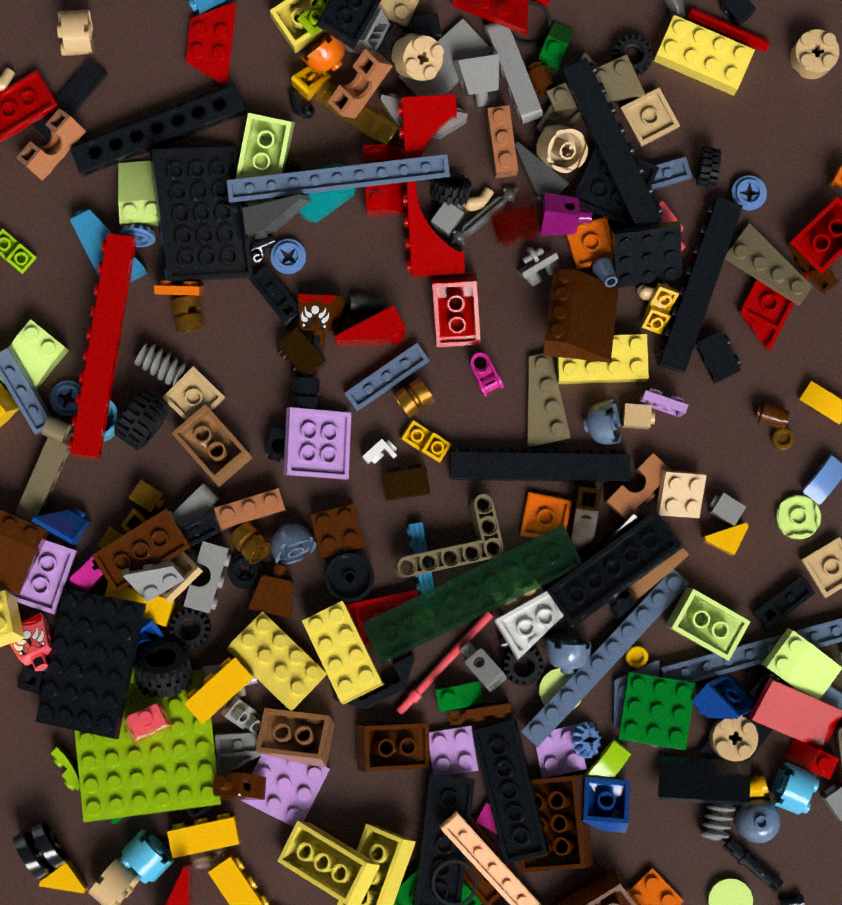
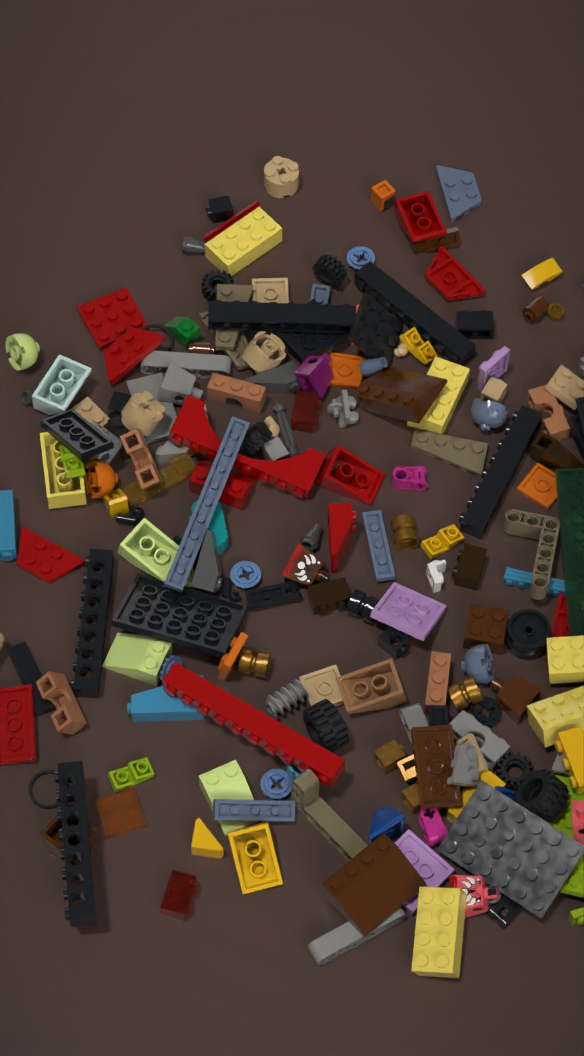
camera: 60 degrees left, 25 degrees down
dark tan wing [725,223,812,306] -> none

